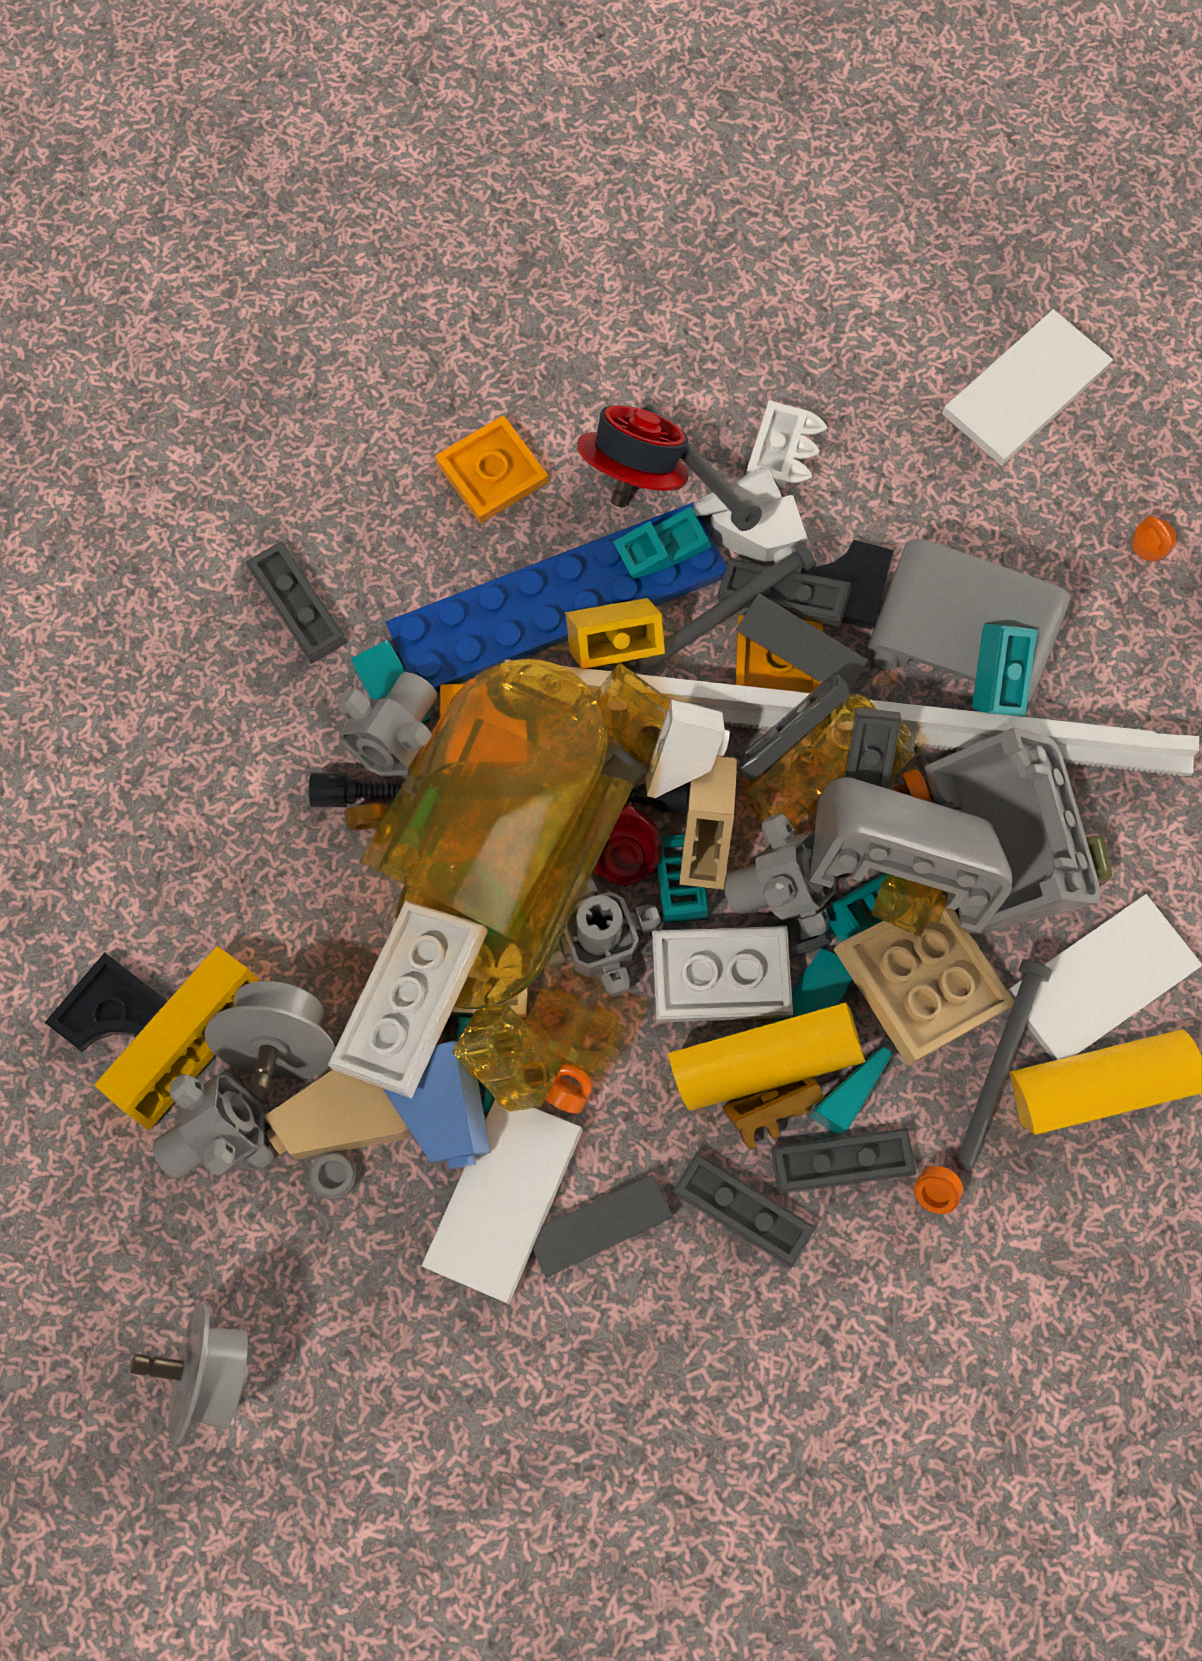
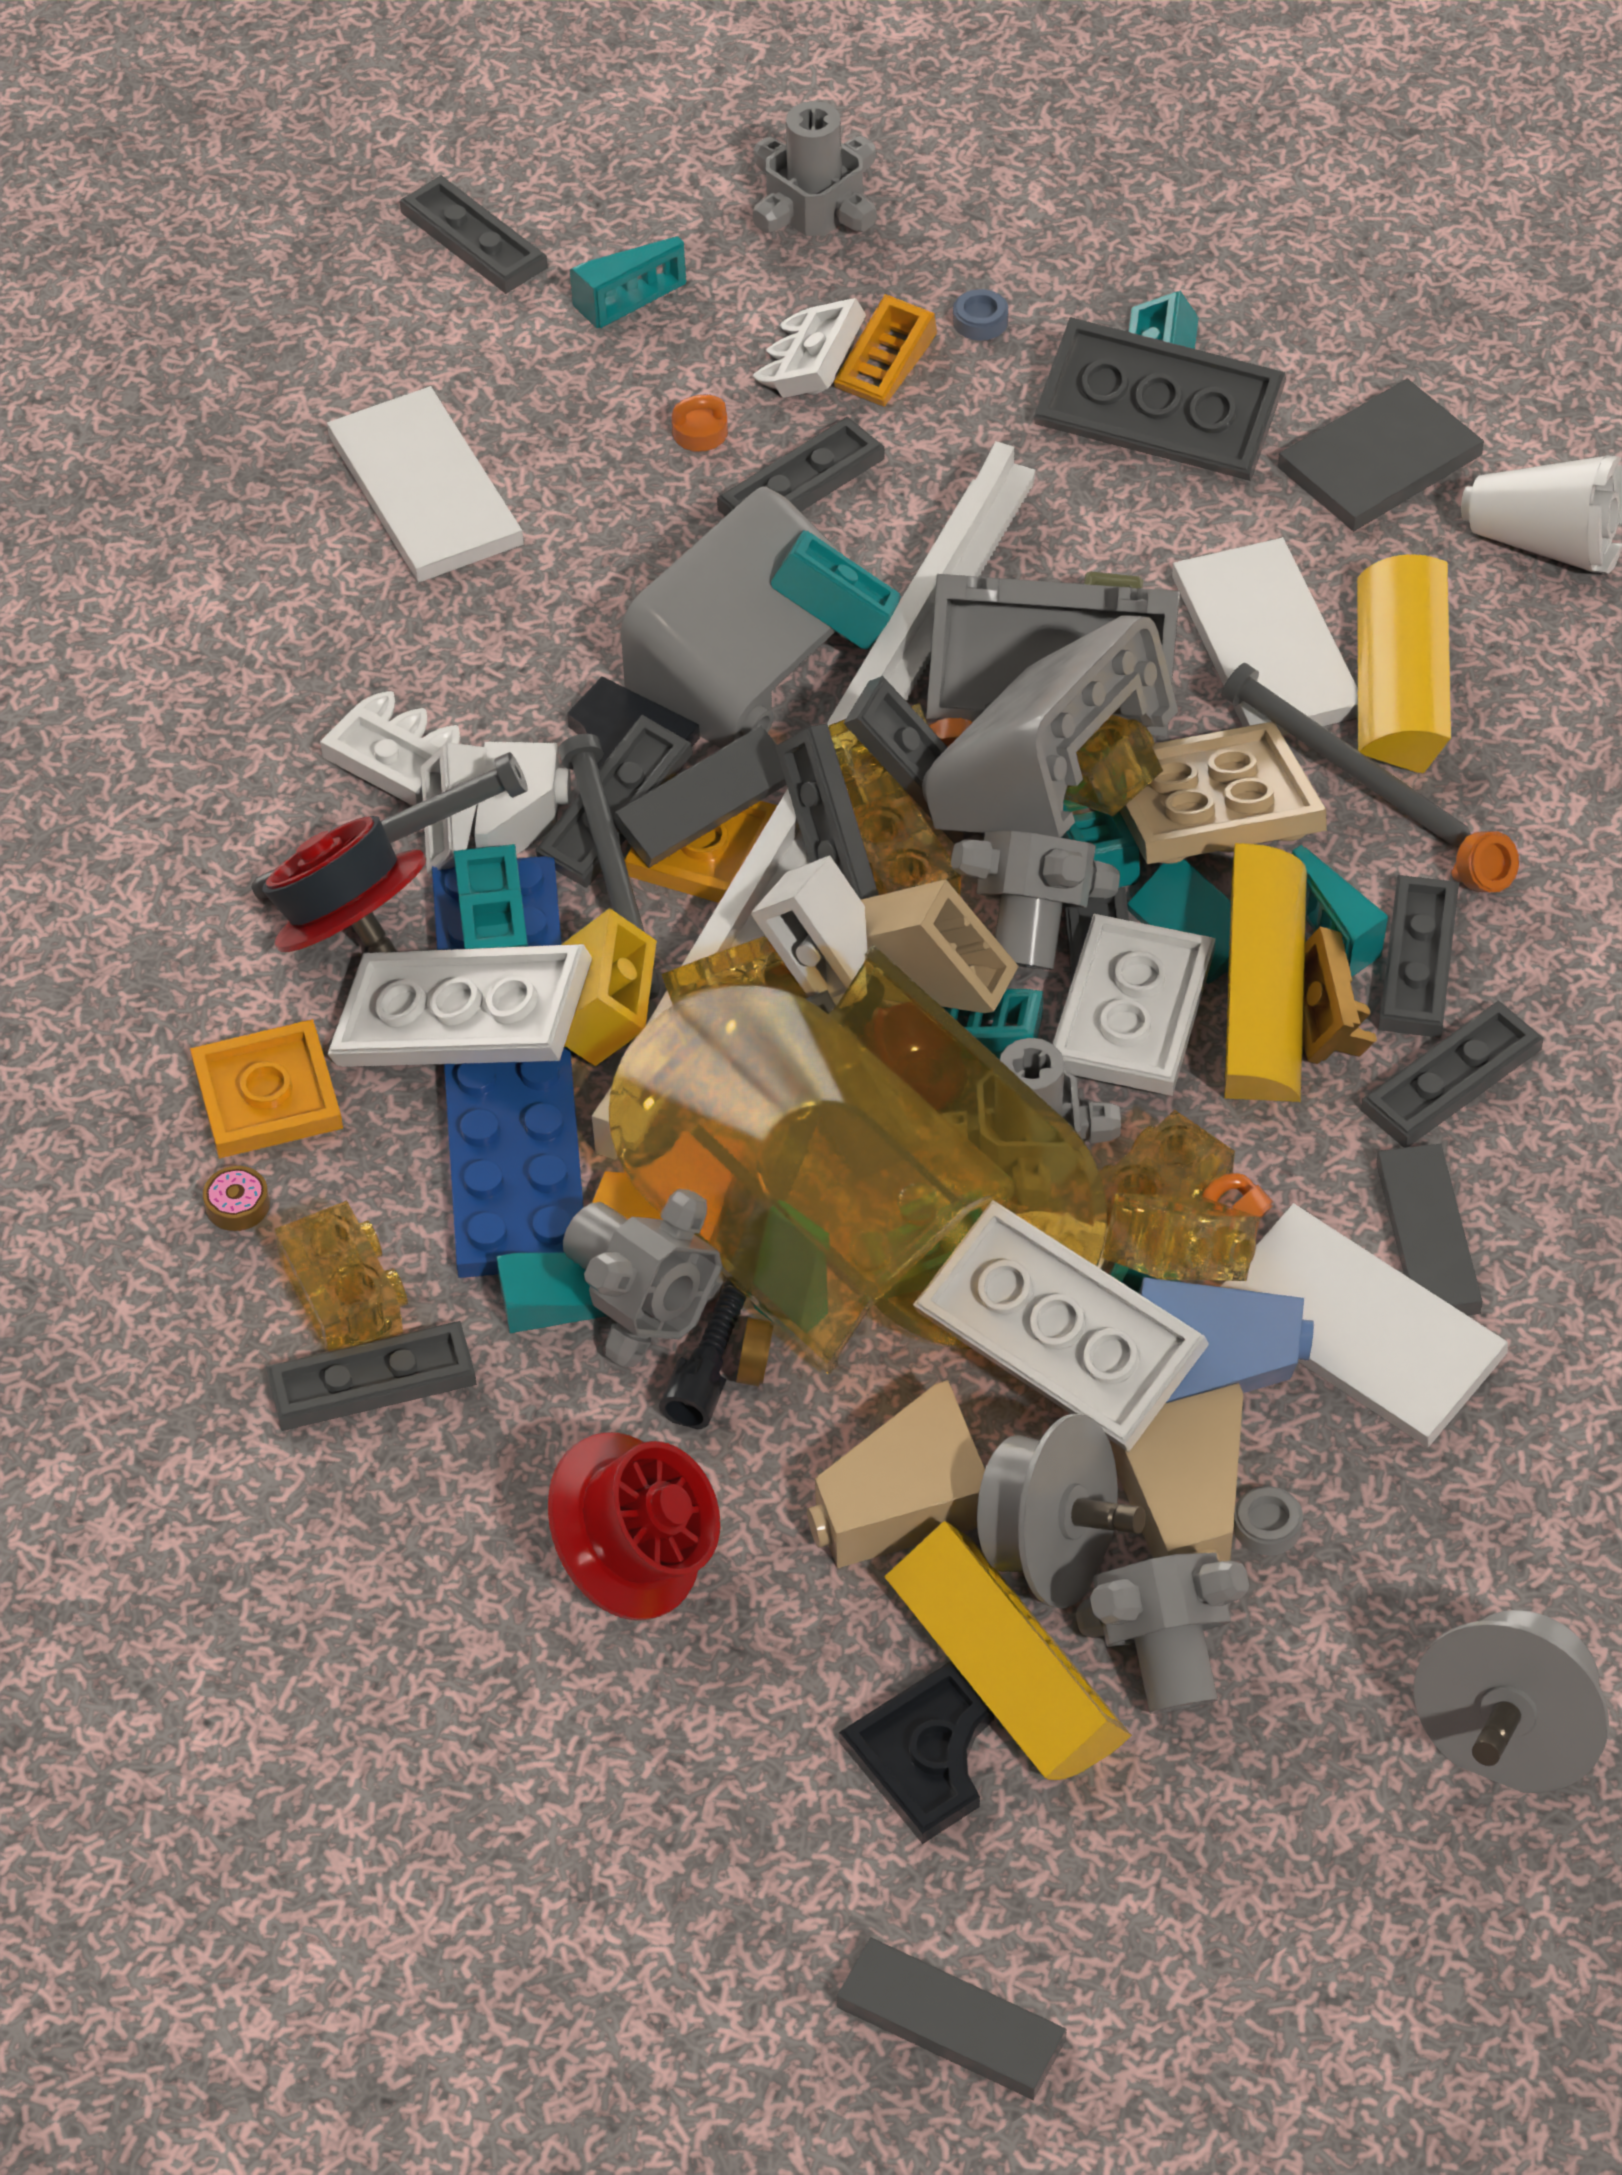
camera: 70 degrees left, 20 degrees down
none -> tile [203,1166,270,1231]
none -> clear yellow brick [274,1200,408,1352]
none -> white tile [328,944,592,1067]
none -> red piece [548,1432,721,1621]
none -> dark grey tile [717,417,885,516]
none -> tan slope [807,1380,985,1568]

